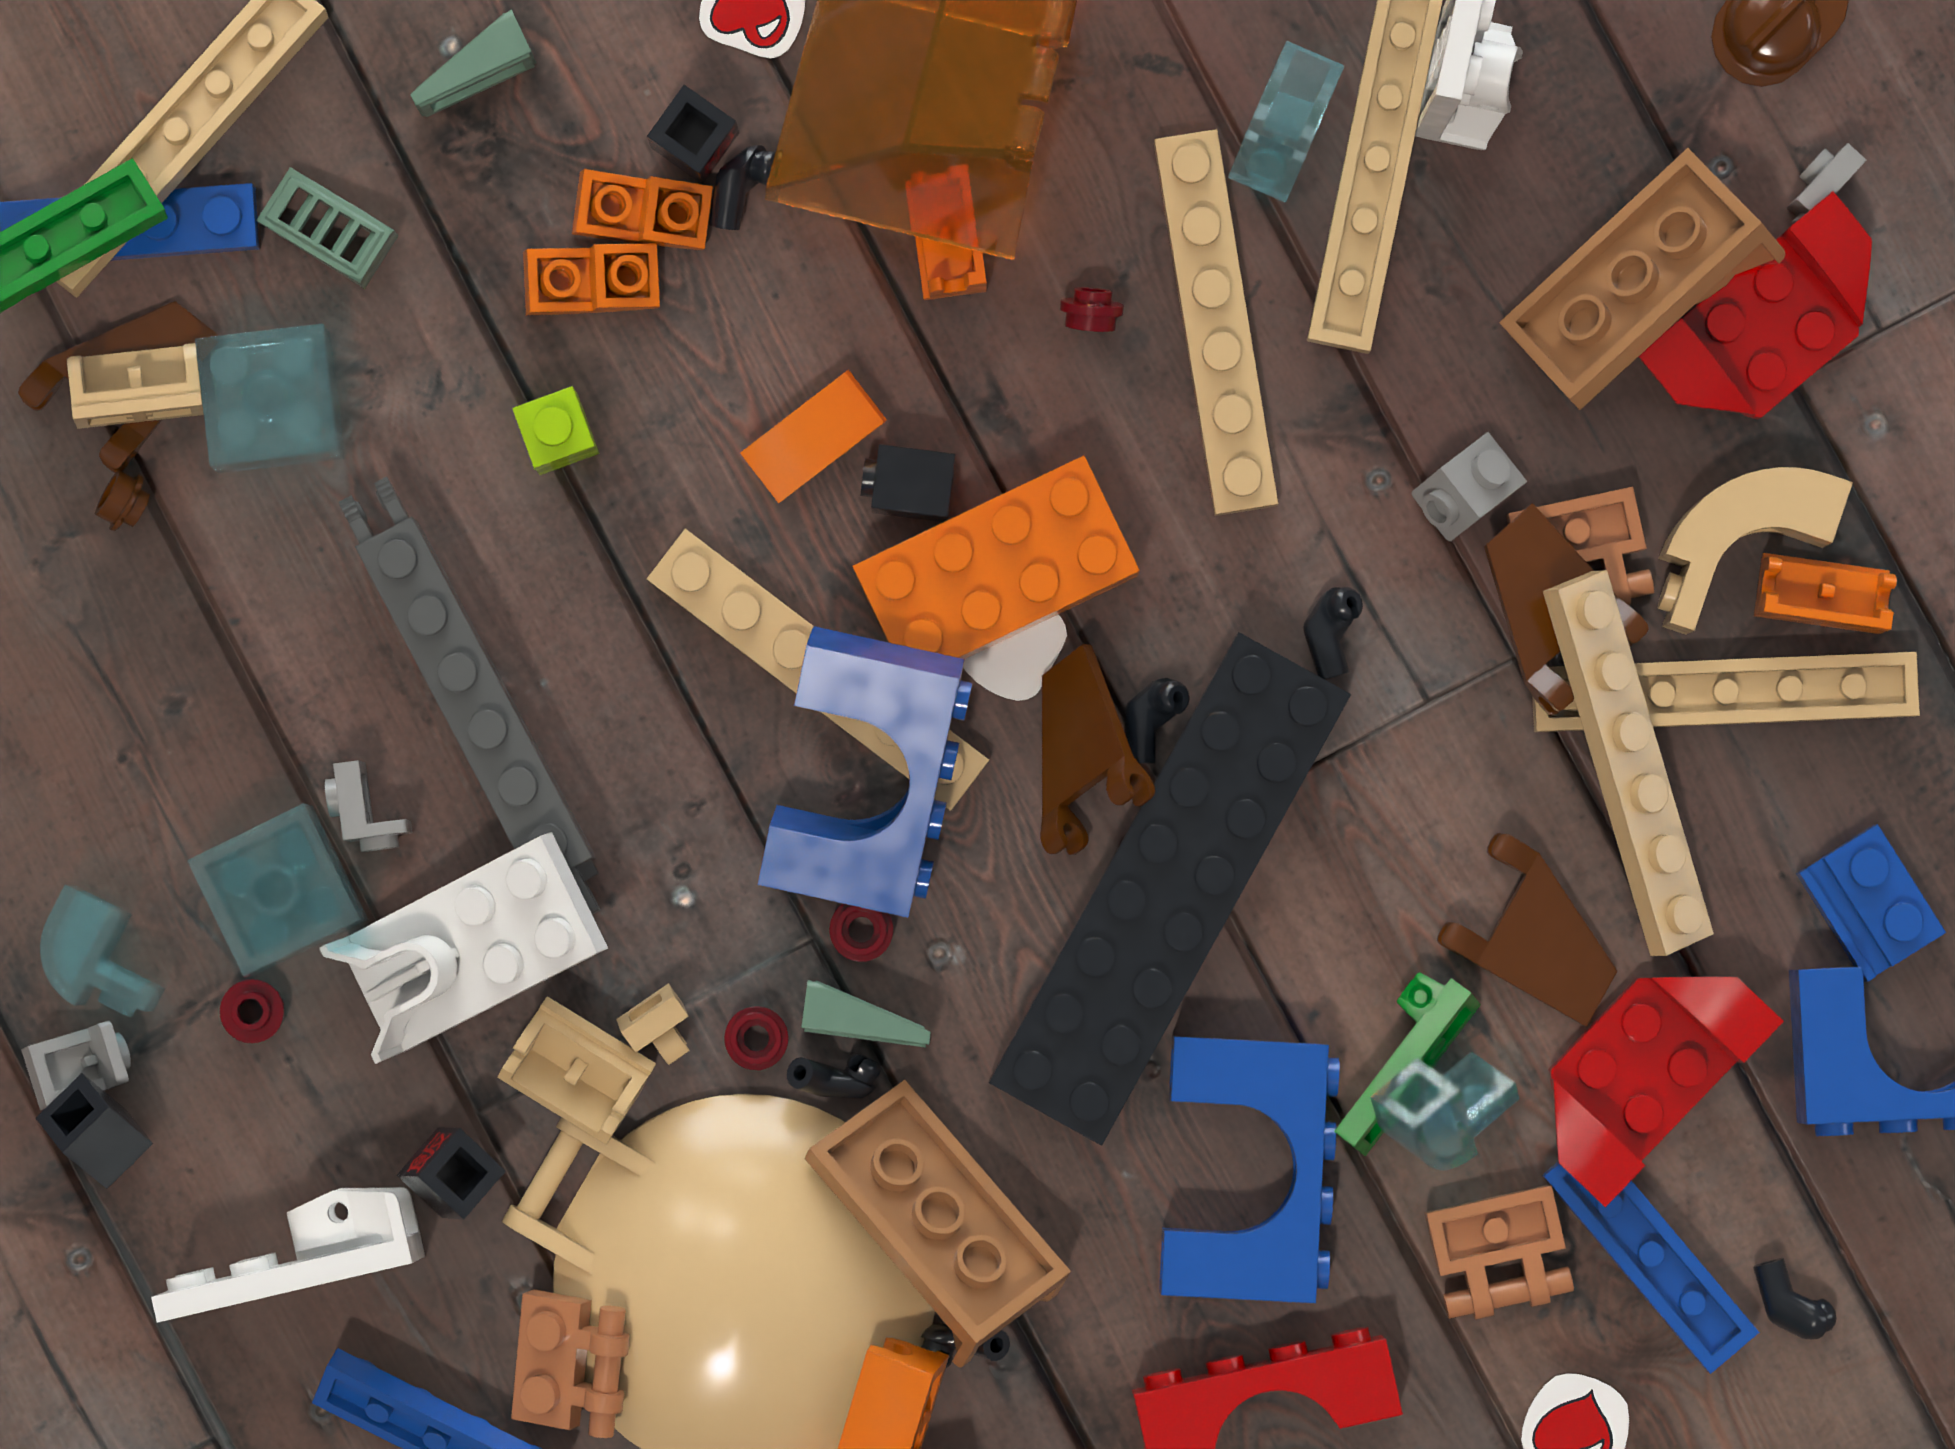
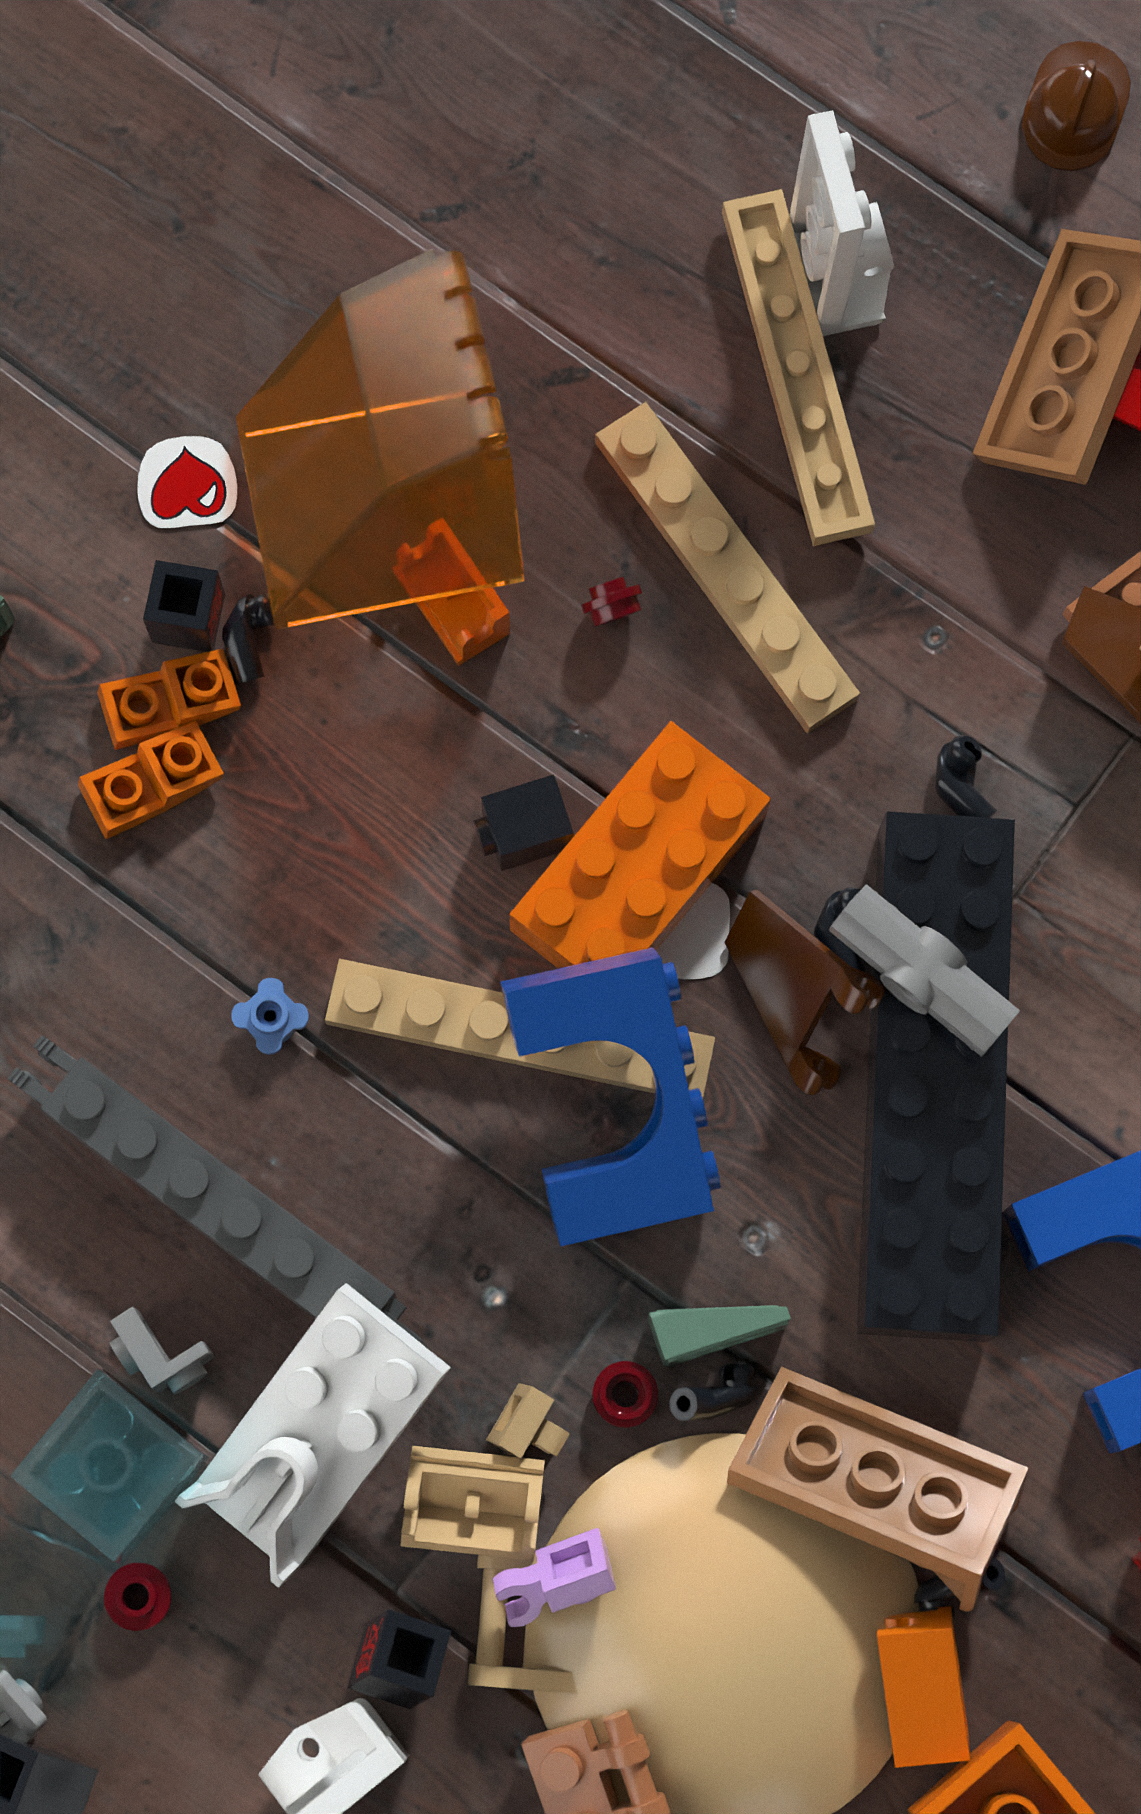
camera: 25 degrees left, 10 degrees down
lime brick [512,386,600,475] -> none
orange slope [740,369,887,503] -> none
dark red plate [829,904,893,962] -> none
clear light blue brick [1228,41,1345,202] -> none
light grey bracket [1412,432,1527,541] -> none
none -> medium blue plate [231,978,309,1055]
none -> lavender plate [493,1528,616,1627]
none -> light grey piece [829,884,1020,1057]

